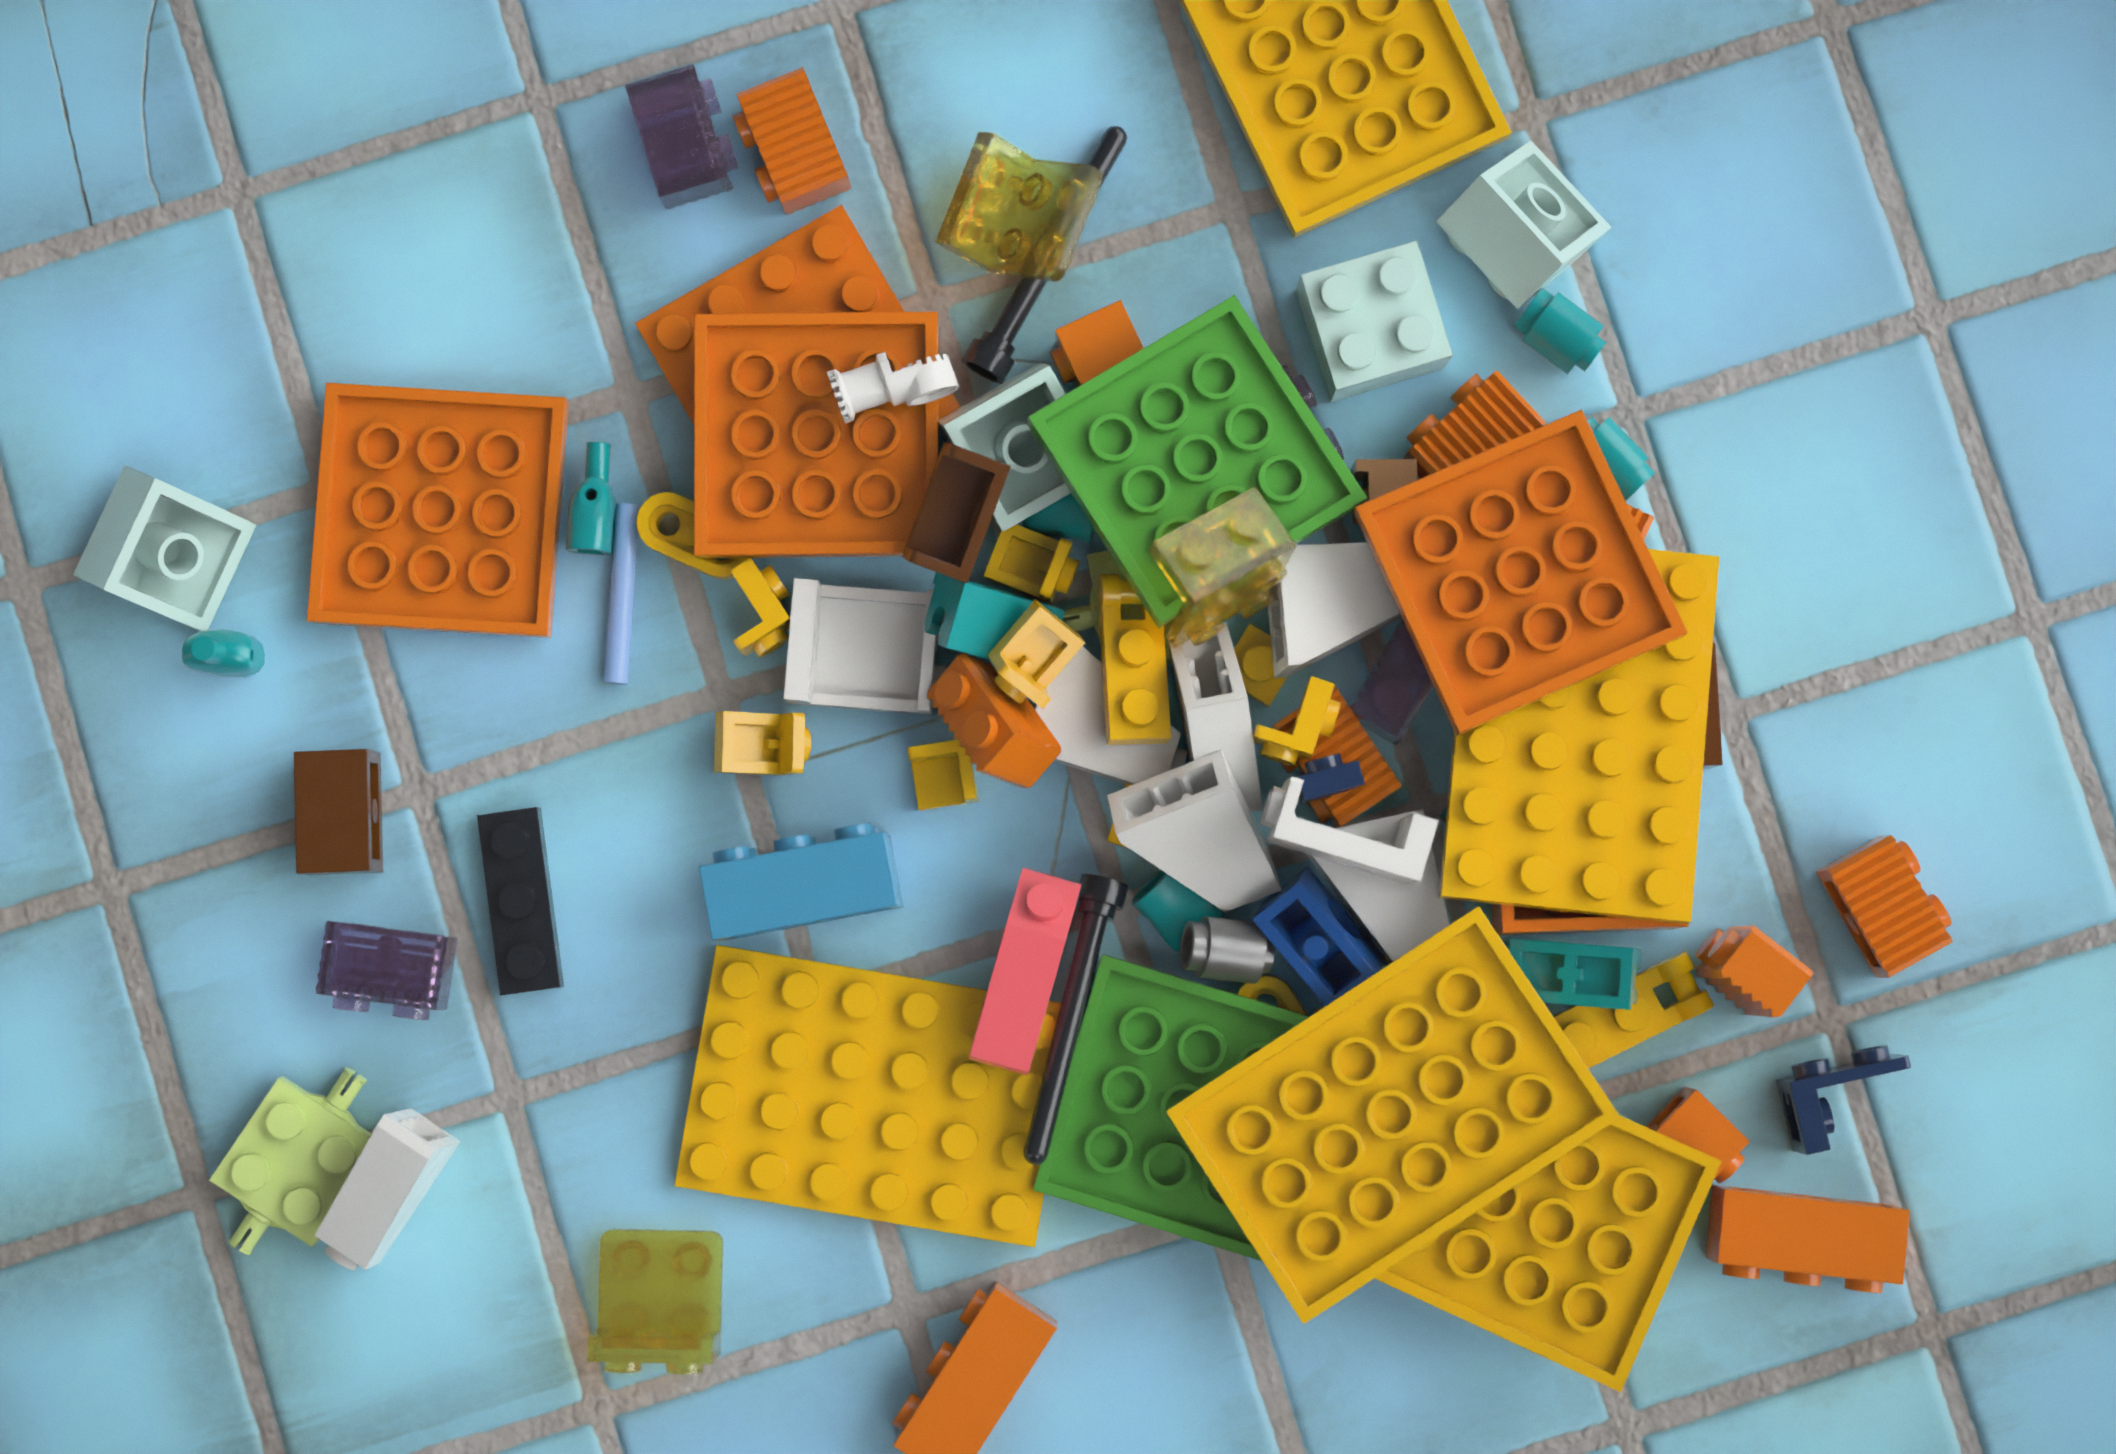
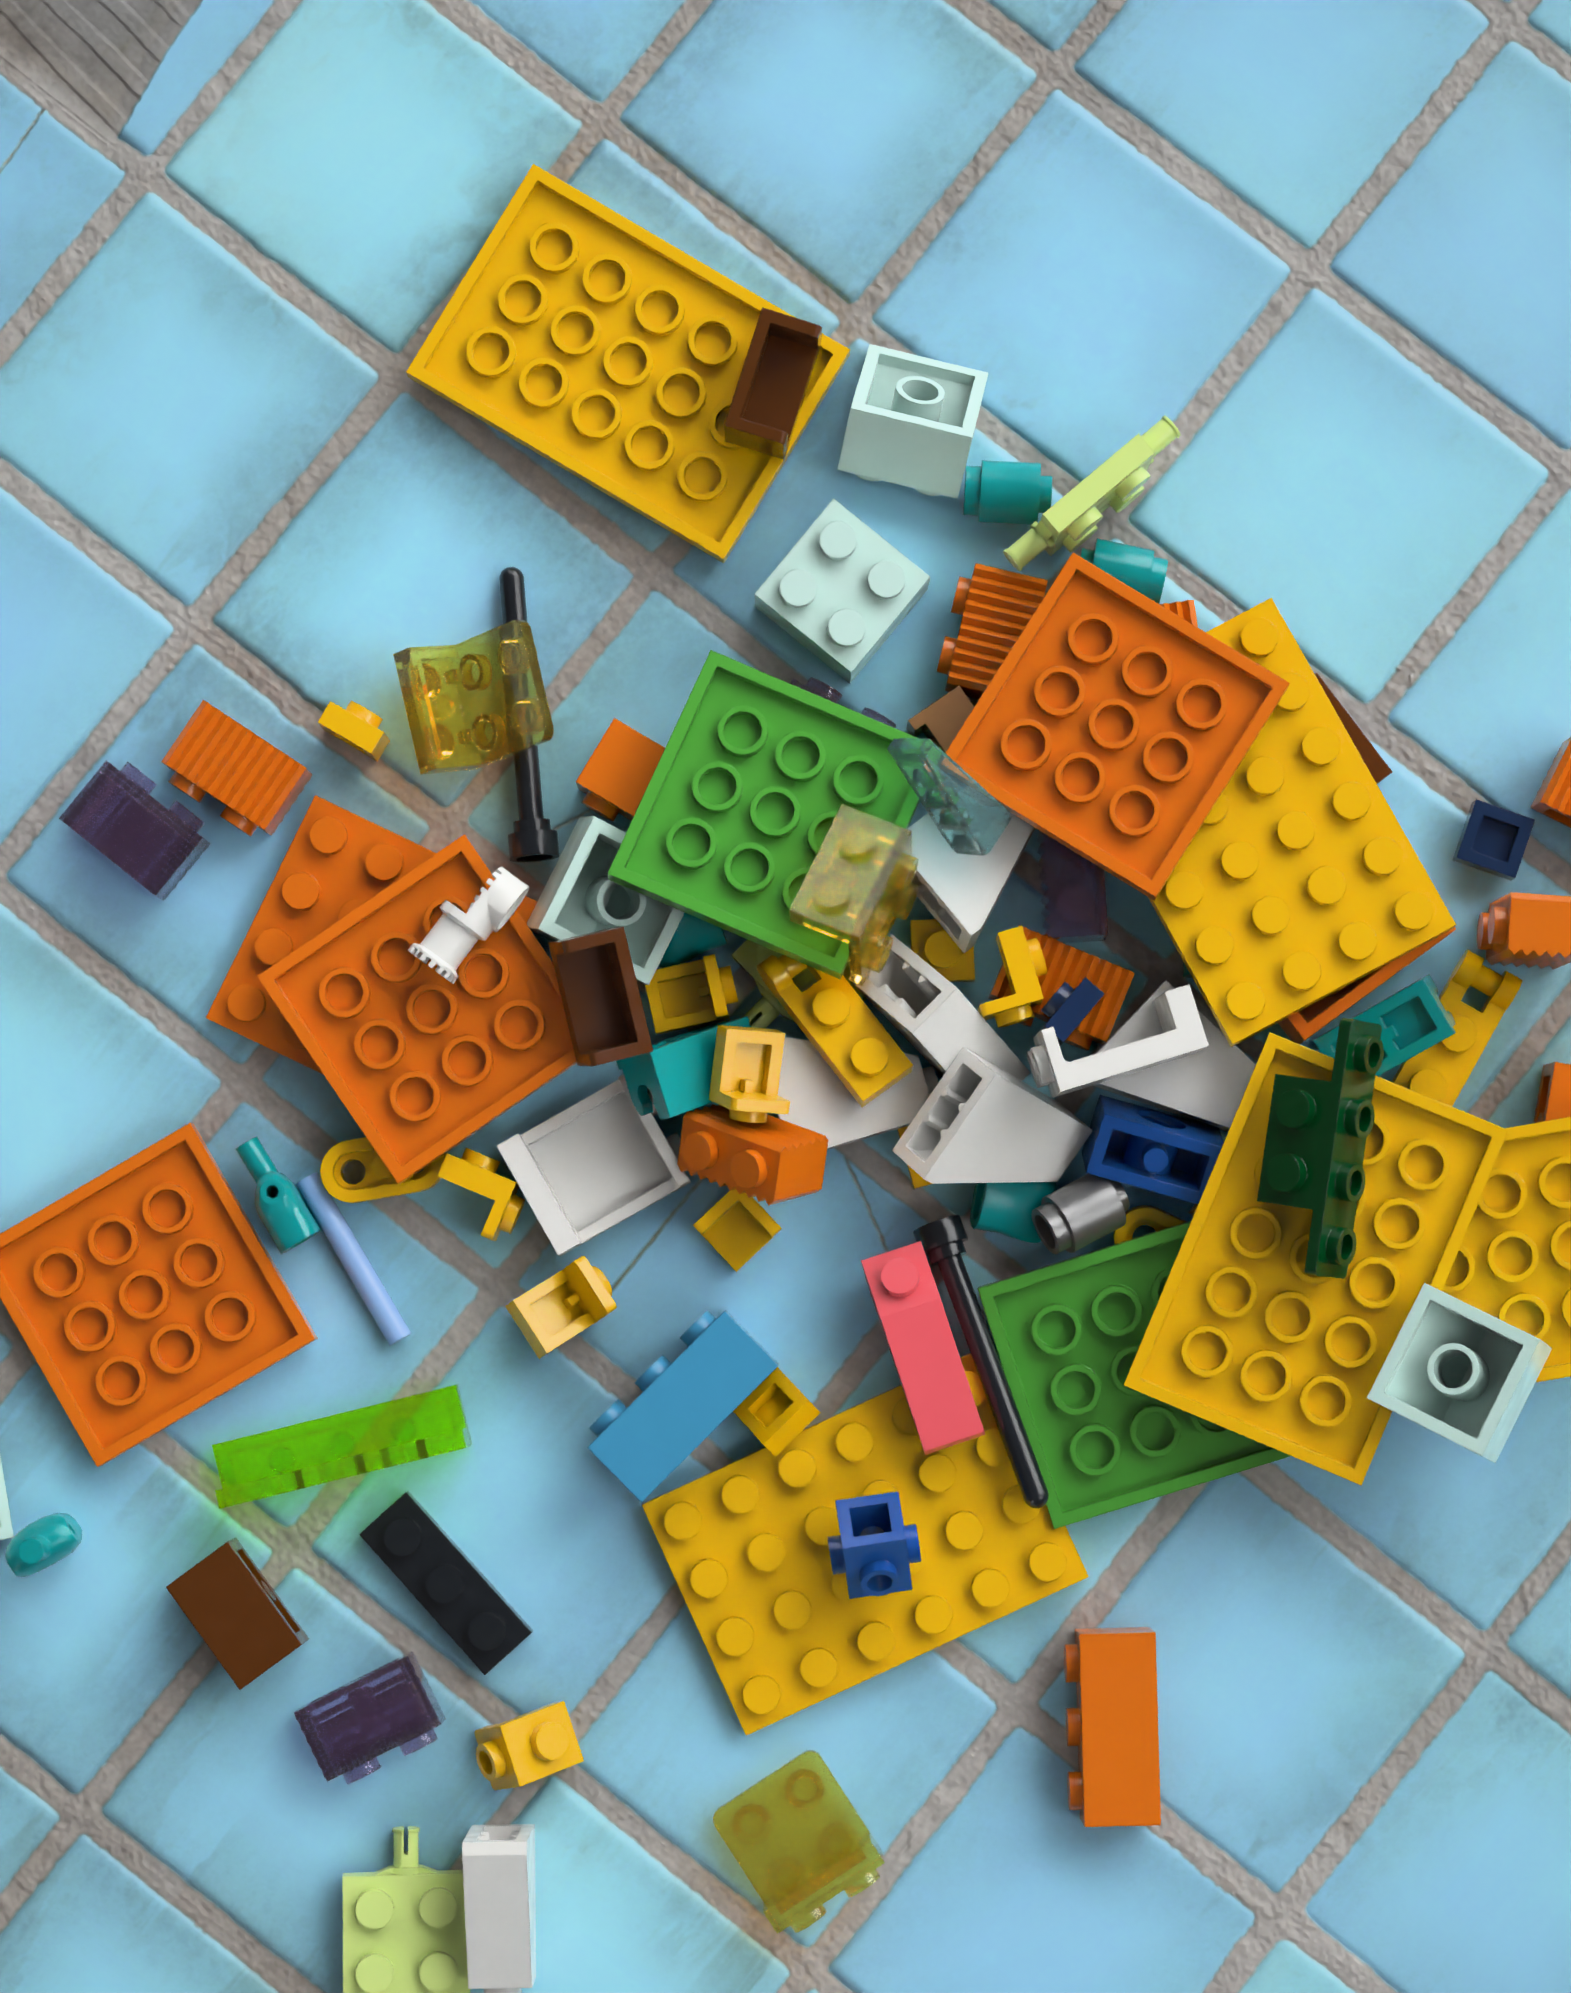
camera: 40 degrees left, 0 degrees up
none -> clear neon green fence [212,1384,472,1509]
none -> yellow plate [318,701,390,762]
none -> yellow bracket [474,1701,584,1790]
none -> reddish brown panel [724,307,822,460]
none -> yellow plate [733,1367,821,1457]
none -> blue brick [828,1491,921,1599]
none -> clear light blue slope [887,738,1012,856]
none -> yellowish green plate [1003,415,1181,571]
none -> dark green bracket [1257,1018,1384,1279]
none -> light aqua slope [1367,1283,1552,1463]
none -> dark blue plate [1452,799,1535,881]

